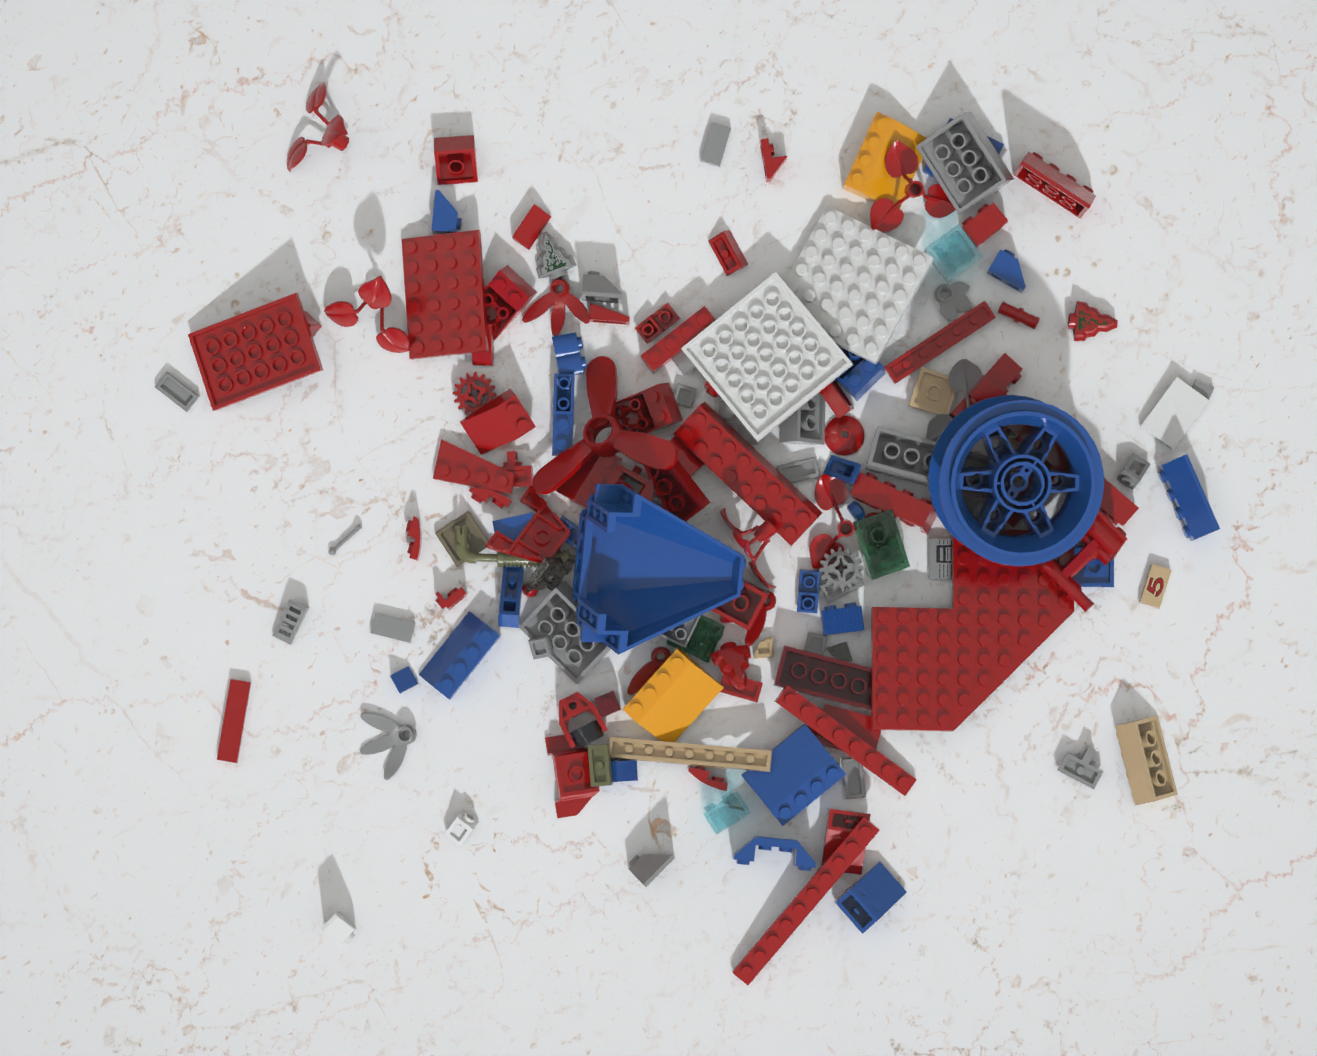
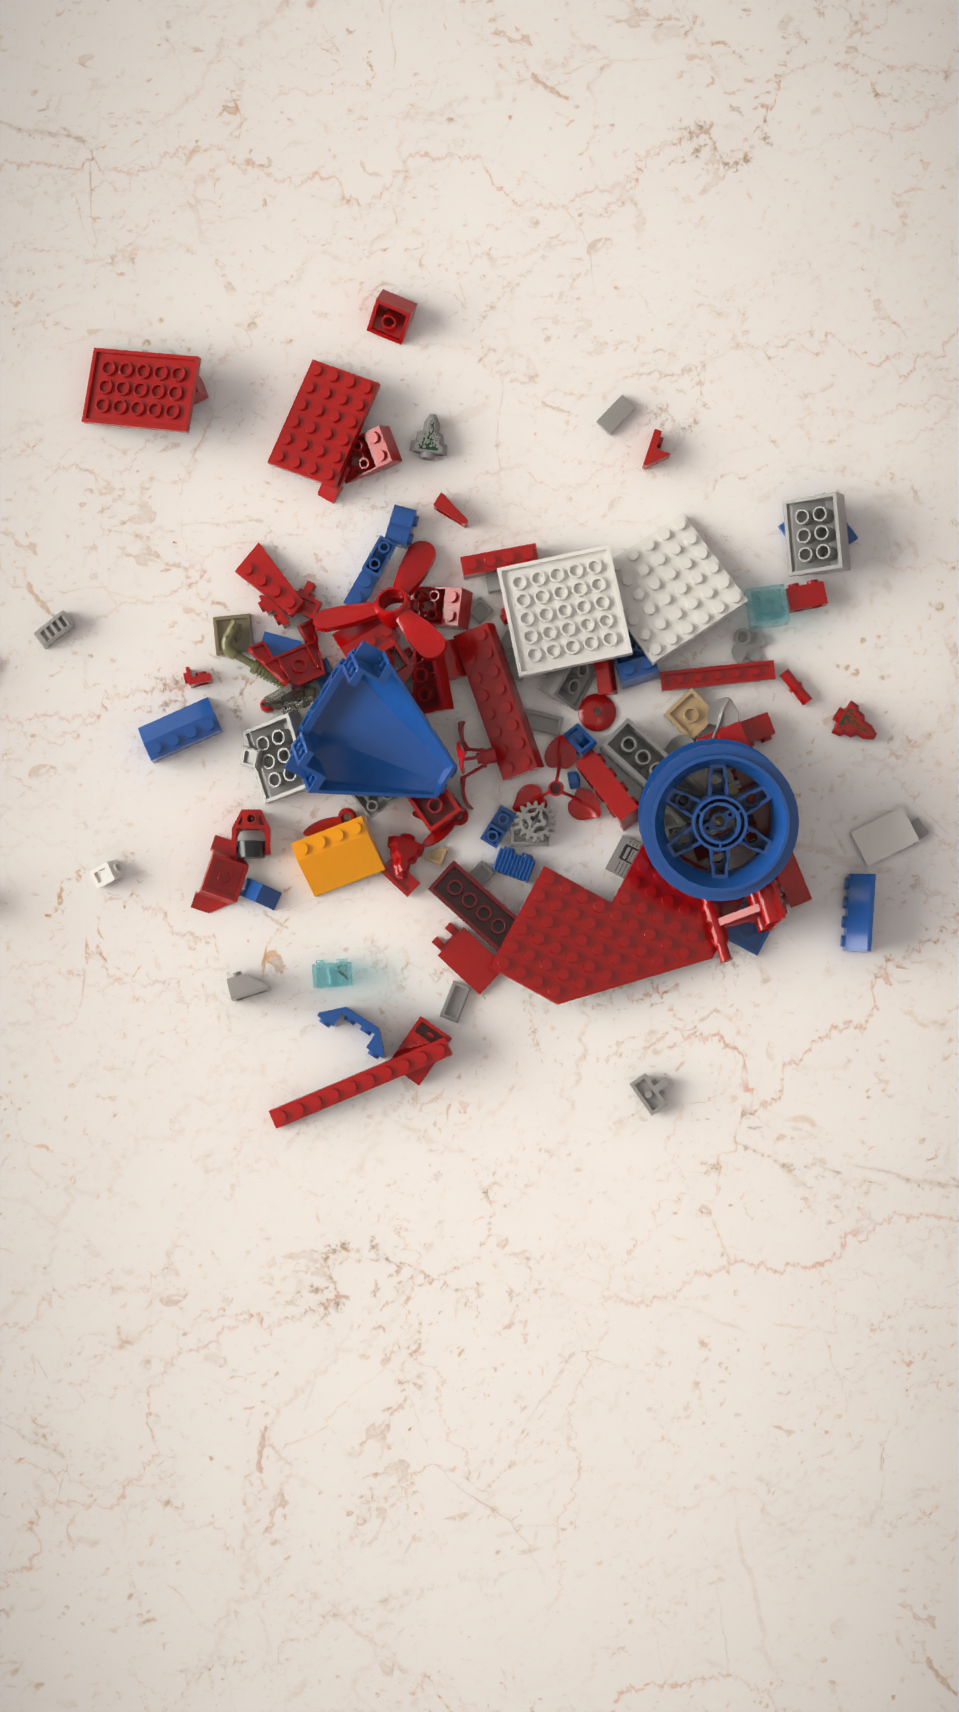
camera: 30 degrees right, 0 degrees up
light grey tile [155,372,200,412] -> none
red plant [287,82,349,172] -> none
red plant [324,275,410,353] -> none
light grey hinge [328,524,362,555] -> none
light grey plant [360,712,417,780] -> none
light grey tile [370,613,415,643] -> none
blue slope [390,666,418,694] -> none
red slope [406,517,422,561] -> none
blue slope [431,190,462,234] -> none
red gear [453,372,497,415] -> none
red slope [460,389,536,455] -> none
blue slope [498,565,524,628] -> none
red slope [512,204,551,250] -> none
red plant [522,278,590,336] -> none
light grey slope [581,271,622,304] -> none
olive plate [588,744,613,787] -> none
dark red brick [594,691,621,718] -> none
tan plate [609,737,772,772] -> none
red slope [635,303,681,344] -> none
clear green bracket [666,615,725,663] -> none
red slope [688,766,728,791] -> none
red slope [708,230,748,276] -> none
blue slope [741,723,846,826] -> none
red plate [774,685,917,796] -> none
clear smoke tile [827,642,853,662] -> none
blue slope [834,861,907,934] -> none
light orange slope [843,112,927,209] -> none
clear green slope [853,509,910,580] -> none
red plant [870,140,956,232] -> none
blue slope [987,249,1026,293] -> none
slope [1013,151,1096,219] -> none
tan slope [1115,715,1178,805] -> none
light grey bracket [1117,453,1150,489] -> none
tan tile [1139,564,1172,609] -> none

